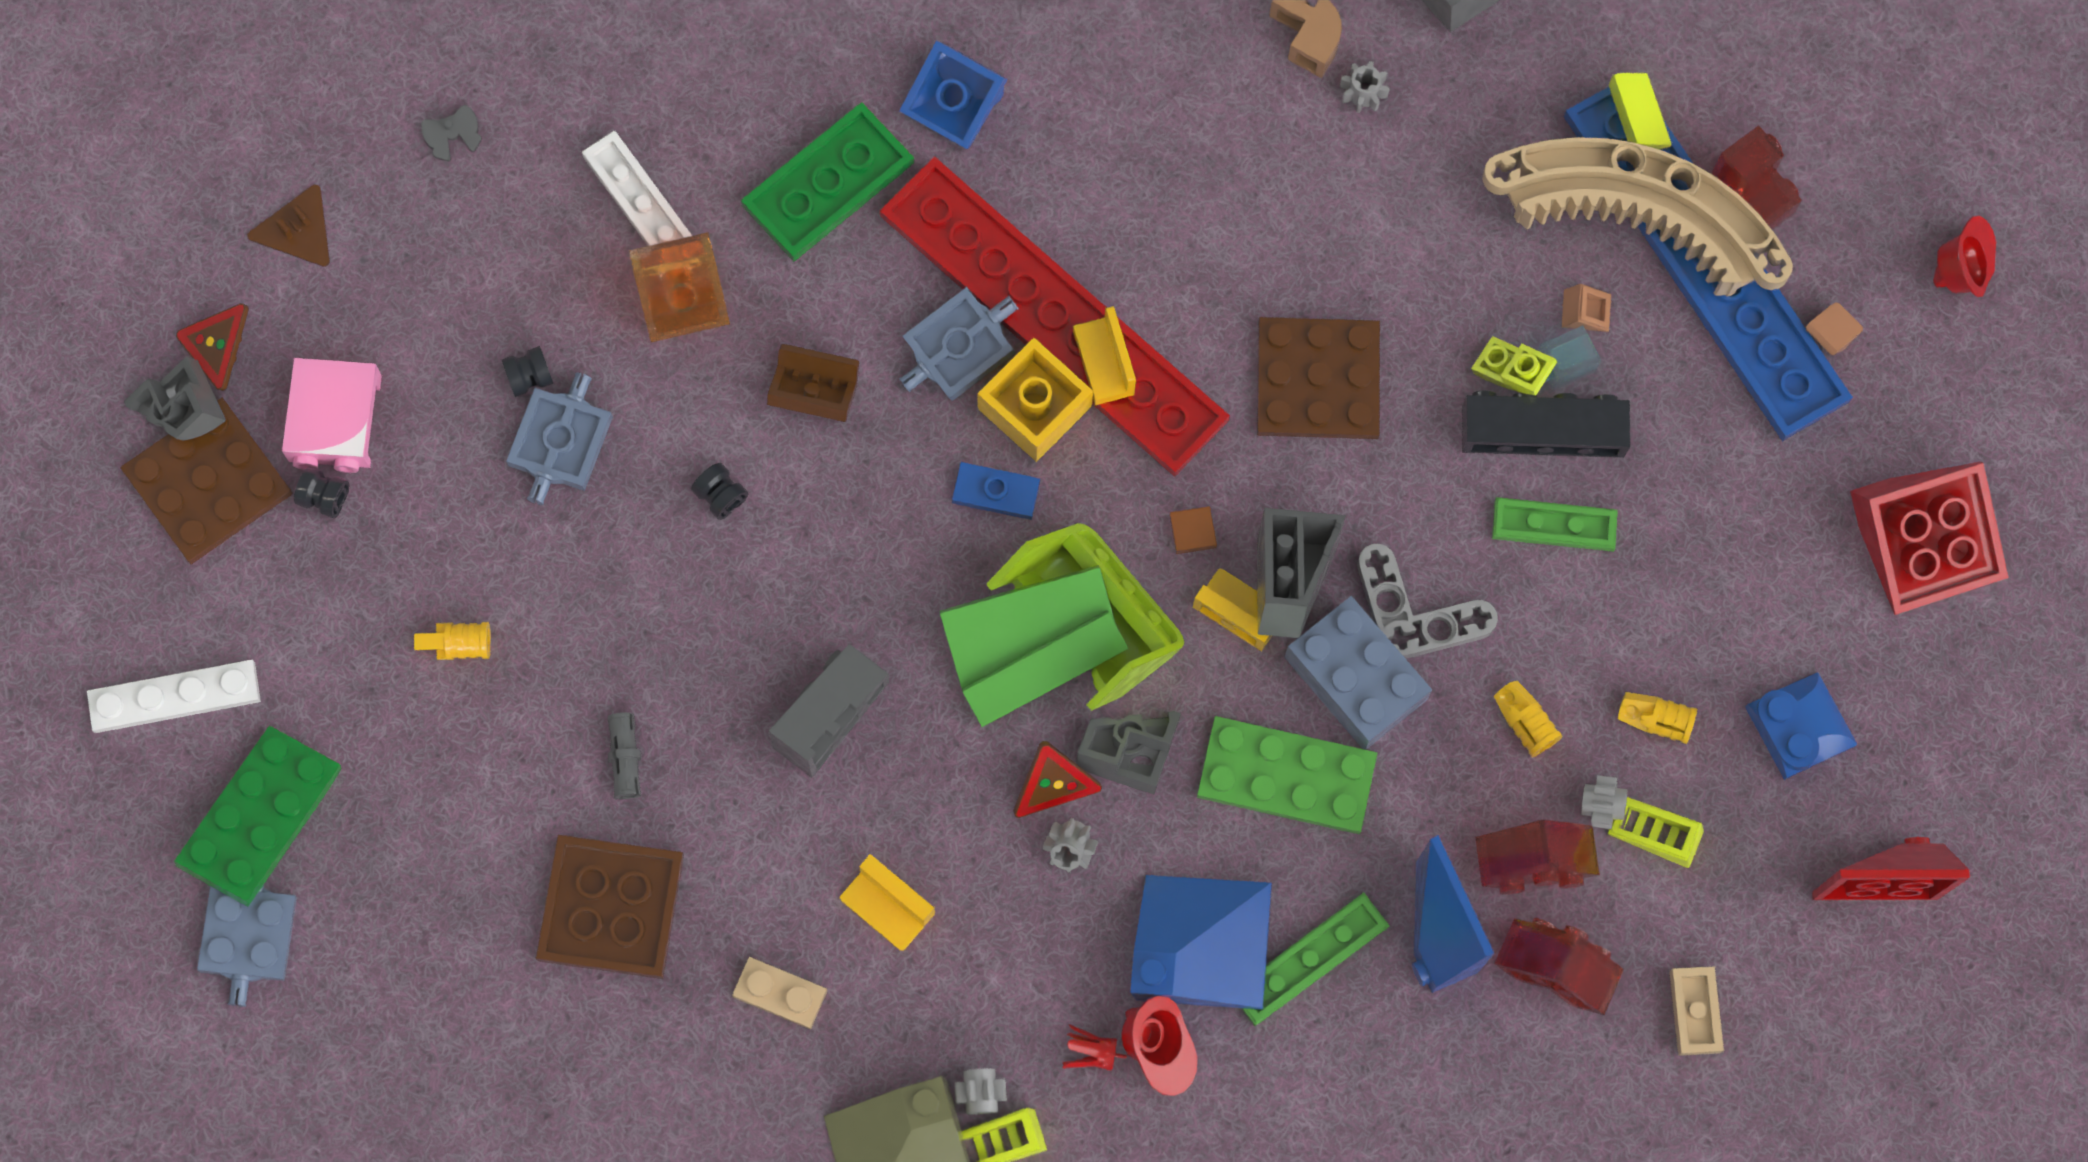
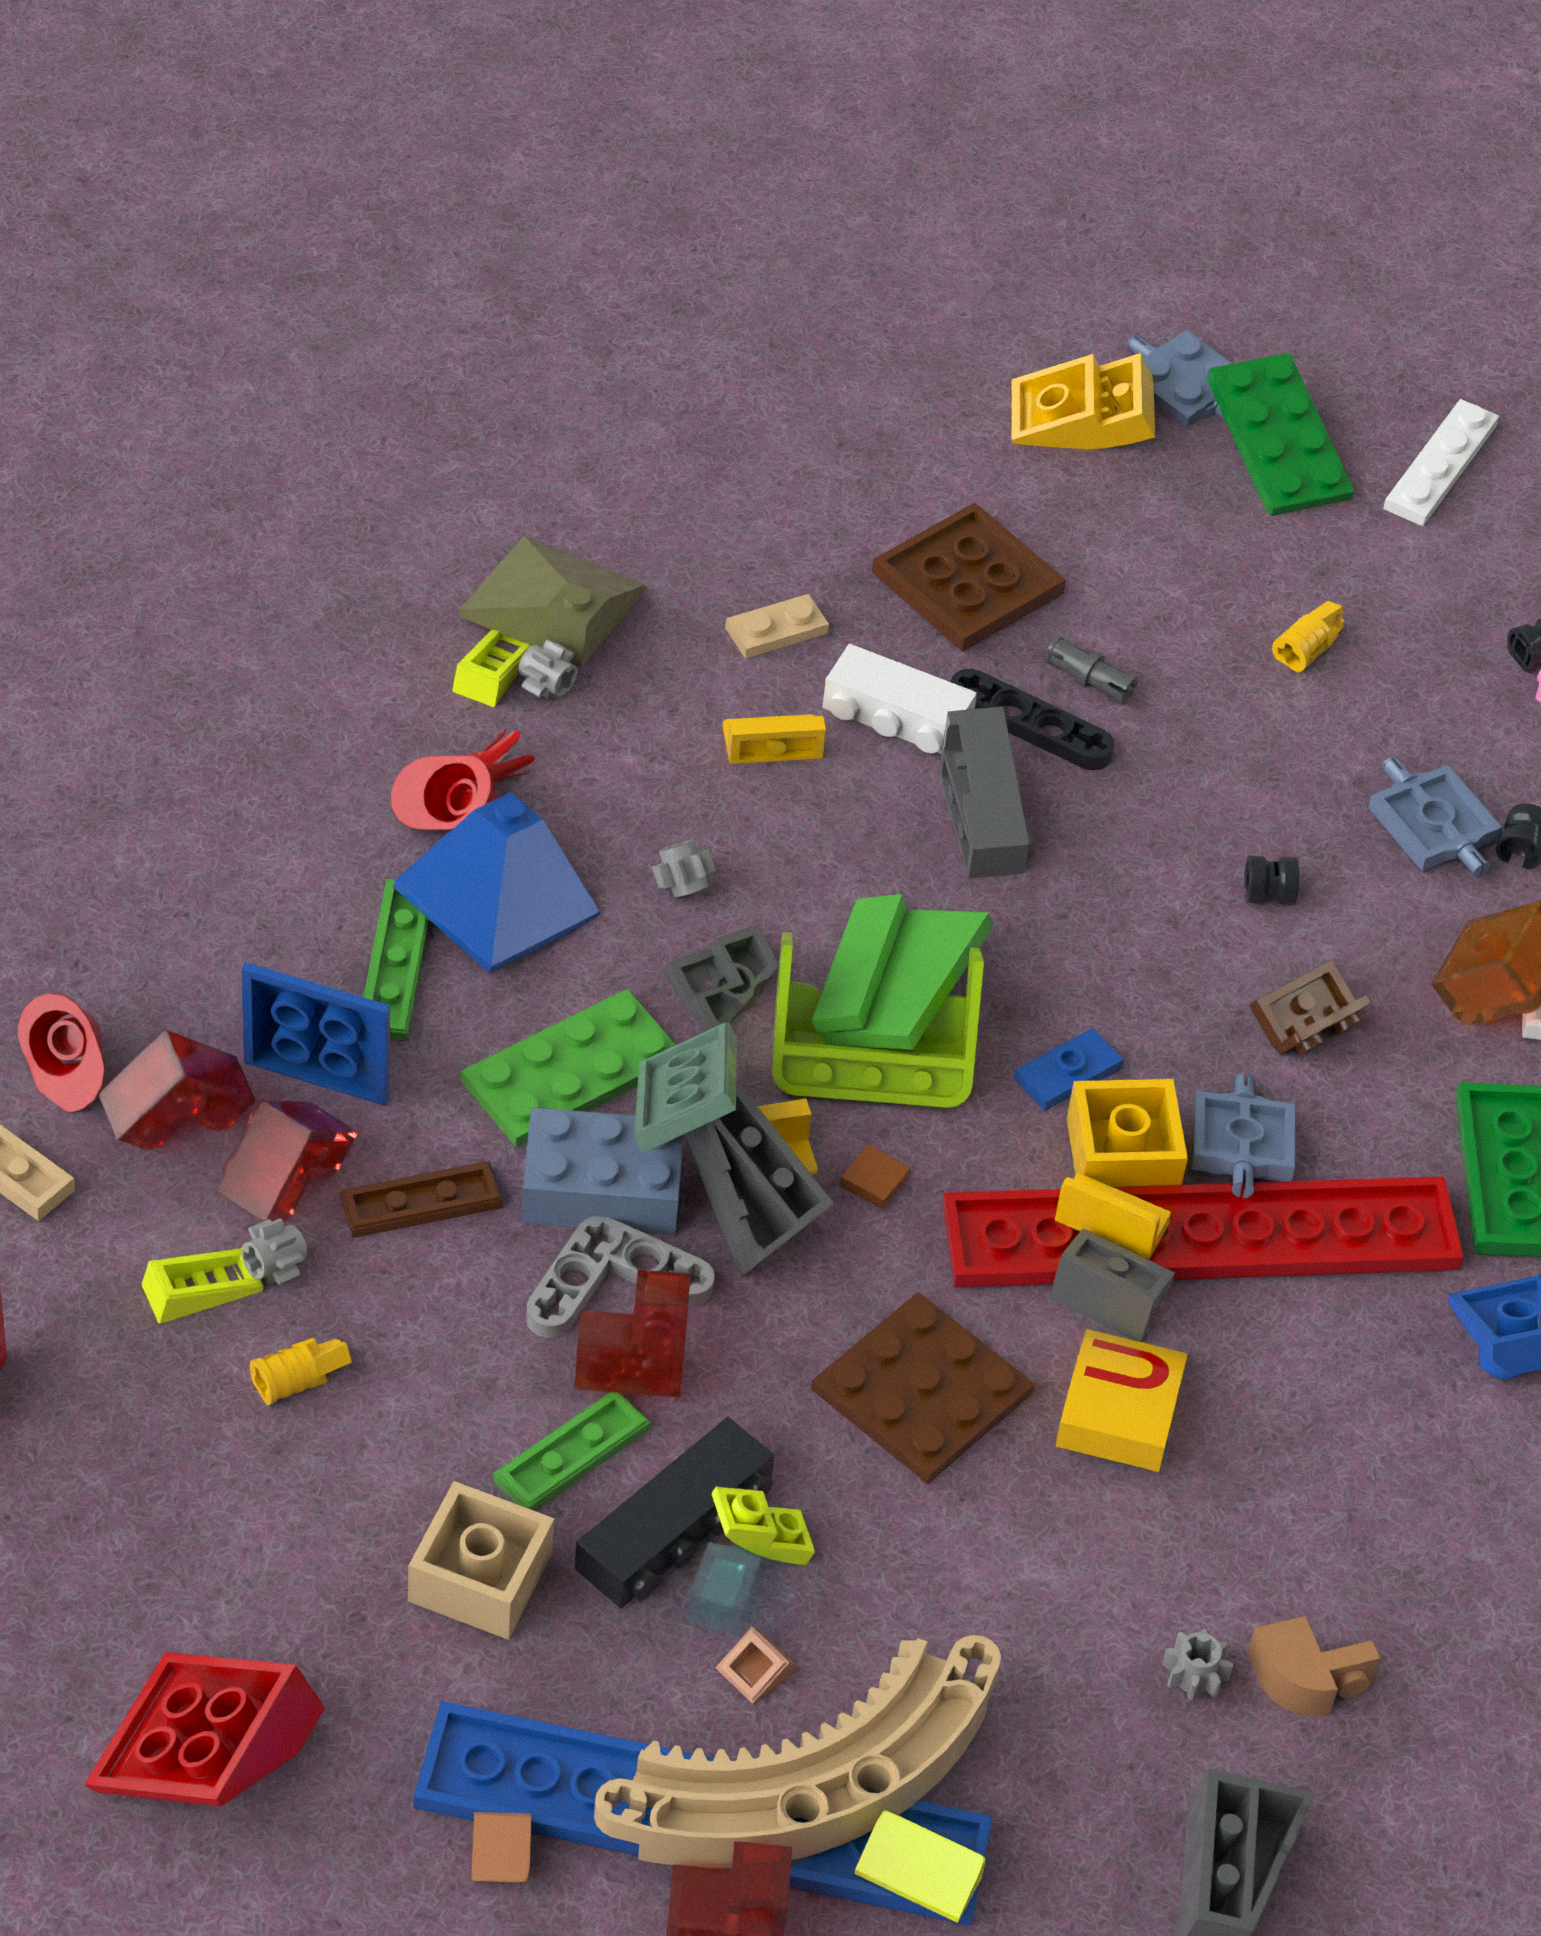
camera: 130 degrees right, 25 degrees down
piece [1013,741,1102,818] -> none
yellow hinge [1494,680,1563,758] -> none
blue slope [1745,672,1858,780] -> none
none -> piece [18,993,106,1112]
none -> reddish brown tile [340,1161,503,1238]
none -> tan brick [408,1481,555,1640]
none -> clear red brick [574,1269,690,1398]
none -> sand green tile [634,1022,737,1153]
none -> white brick [822,643,977,754]
none -> black beam [951,669,1115,770]
none -> yellow slope [1012,353,1155,450]
none -> dark grey panel [1049,1228,1175,1342]
none -> yellow slope [1055,1328,1188,1472]

